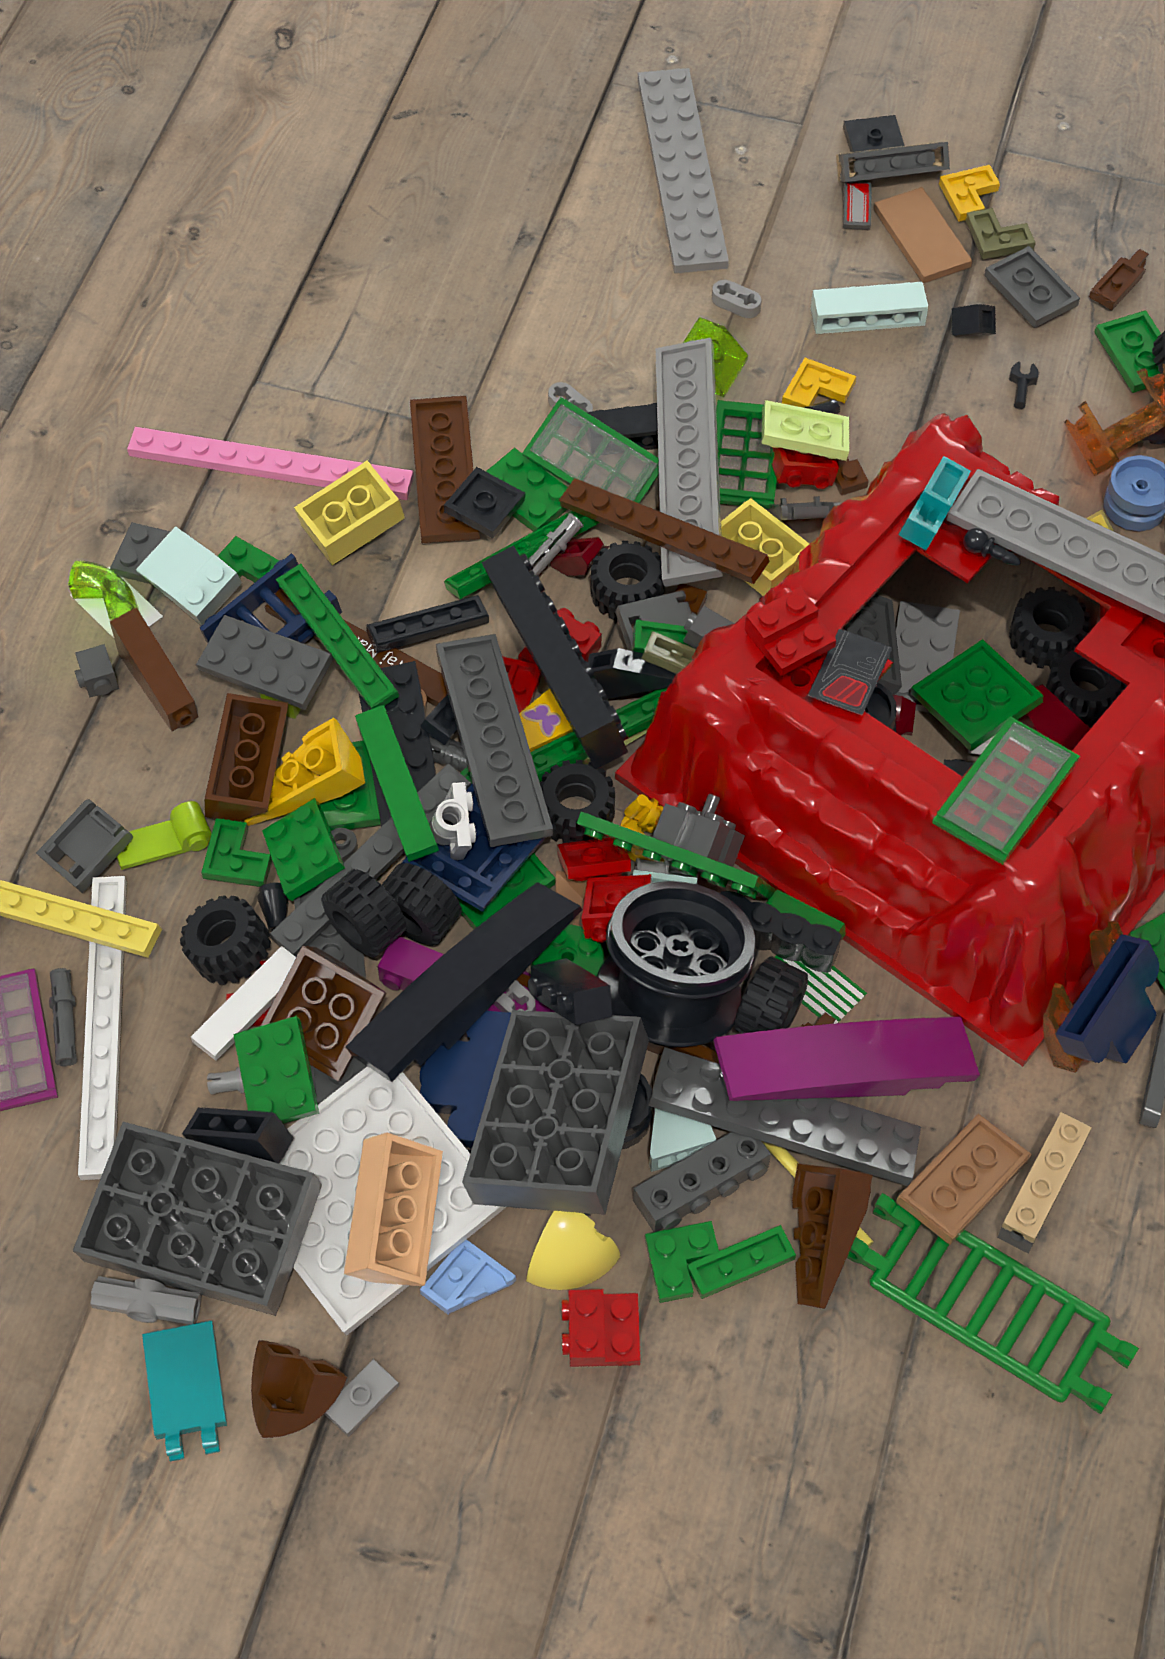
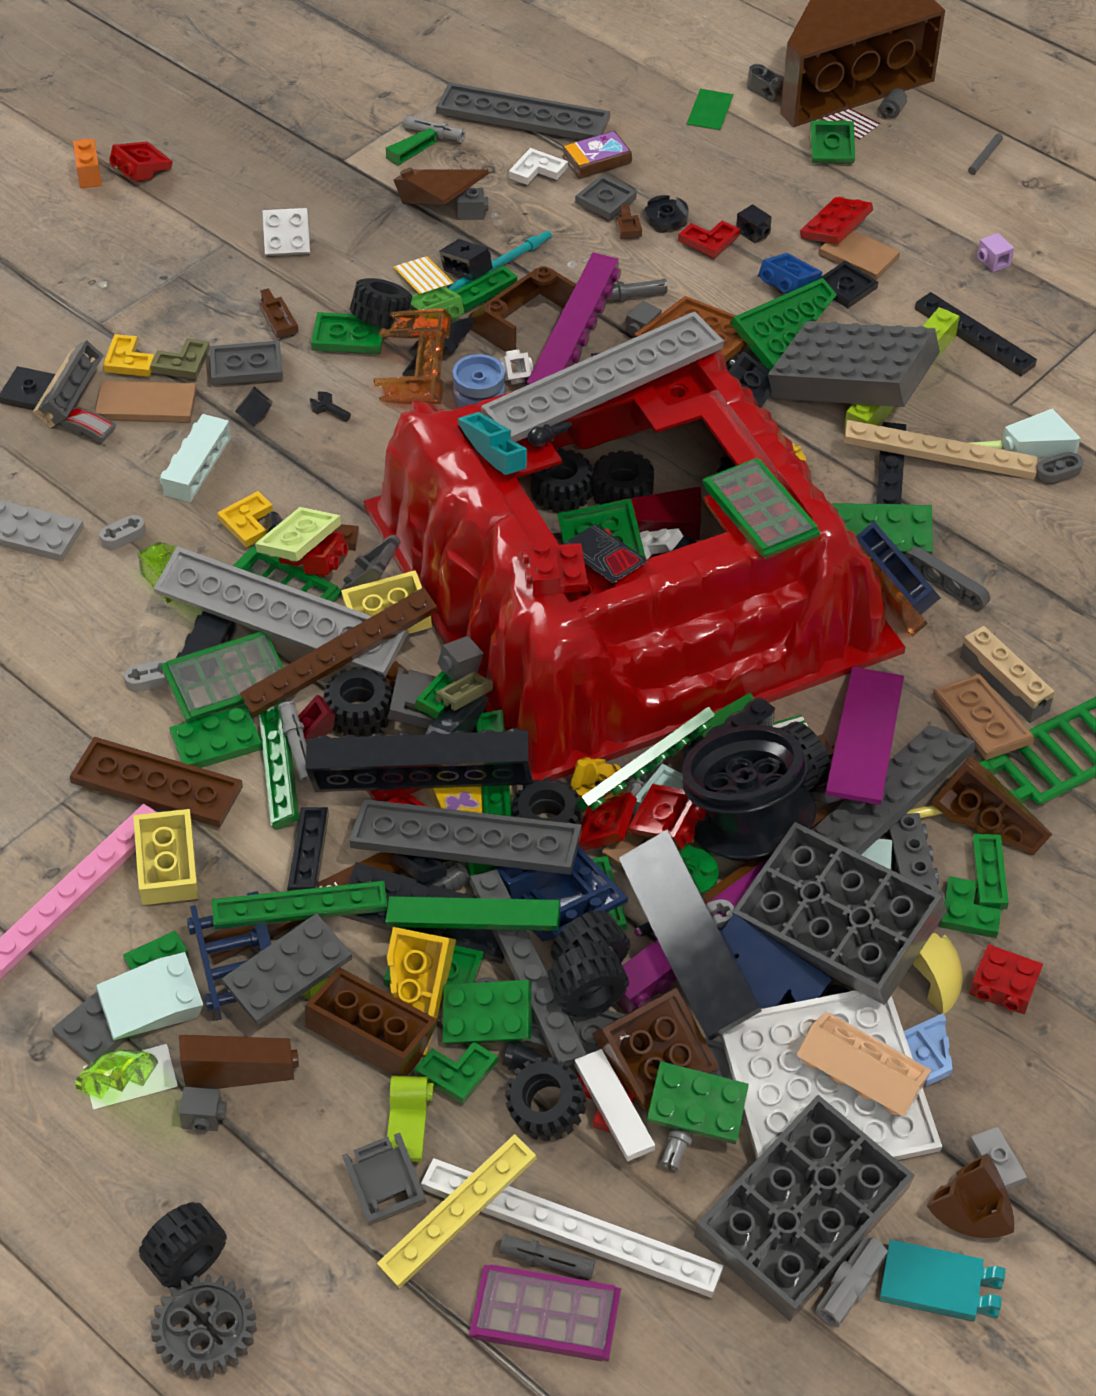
camera: 65 degrees left, 10 degrees down
black brick [182,1107,294,1164] -> none
white plate [430,782,476,860] -> none
black plate [444,467,525,539] -> none
black brick [528,958,612,1025] -> none
dark grey brick [652,794,745,867] -> none

